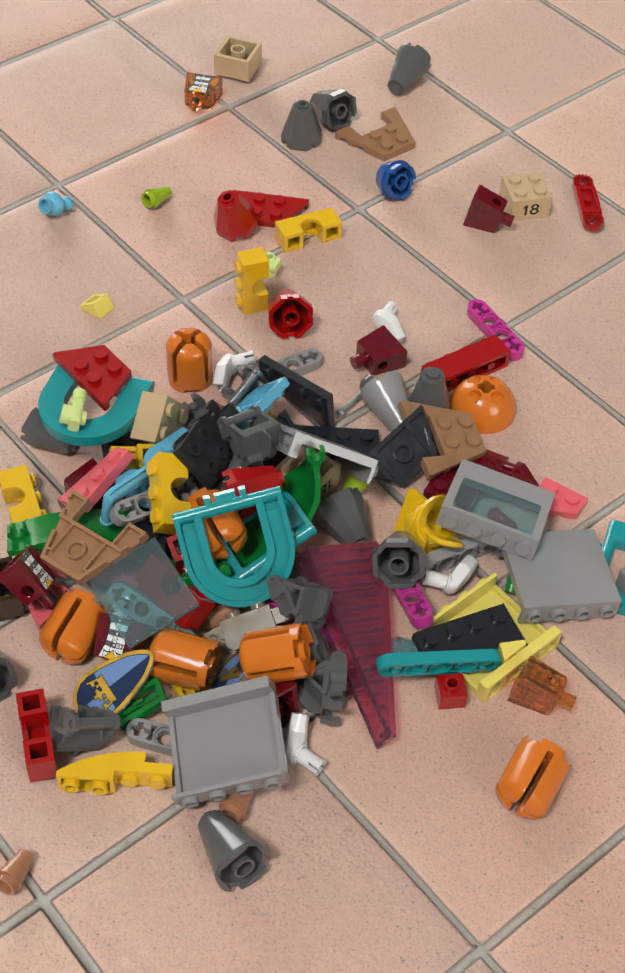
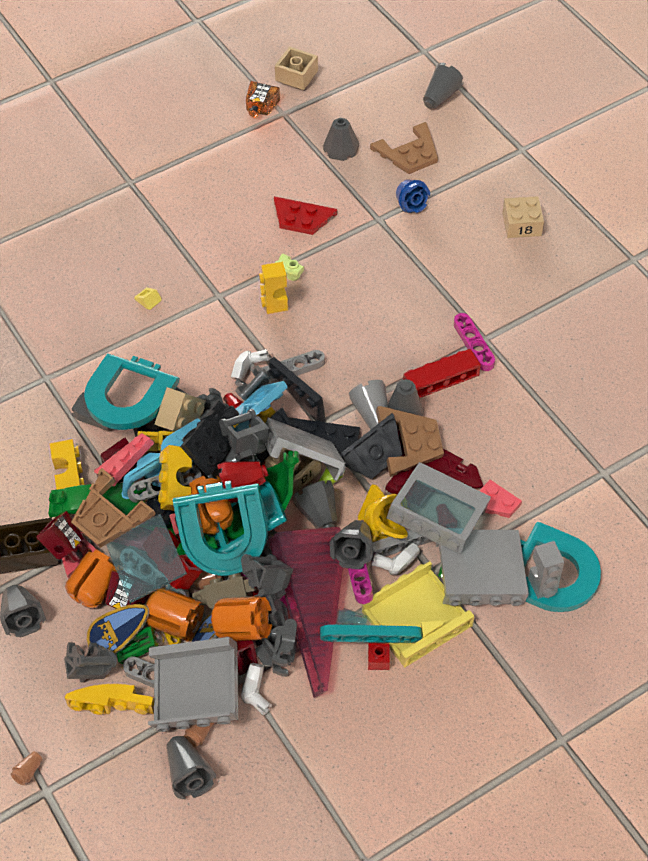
camera: 10 degrees right, 5 degrees up
red arch [15,688,57,783] -> none
medium azure animal [38,191,73,216] -> none
red wing [52,345,132,411] -> none
yellowish green plate [59,388,87,431] -> none
lime cone [141,186,172,209] -> none
orange cylinder [166,327,213,393] -> none
red cone [214,190,258,242] -> none
red cone [268,289,313,339] -> none
yellow arch [275,207,342,253] -> none
dark grey cone [310,89,357,131] -> none
light grey hinge [336,375,375,417] -> none
dark red torso [350,325,407,375] -> none
white arm [373,301,406,342] -> none
black wing [411,603,528,652] -> none
orange piece [449,375,516,434] -> none
dark red torso [463,184,515,233] -> none
orange cylinder [495,735,572,820] -> none
clear orange torso [507,655,577,715] -> none
red plate [572,174,604,231] -> none

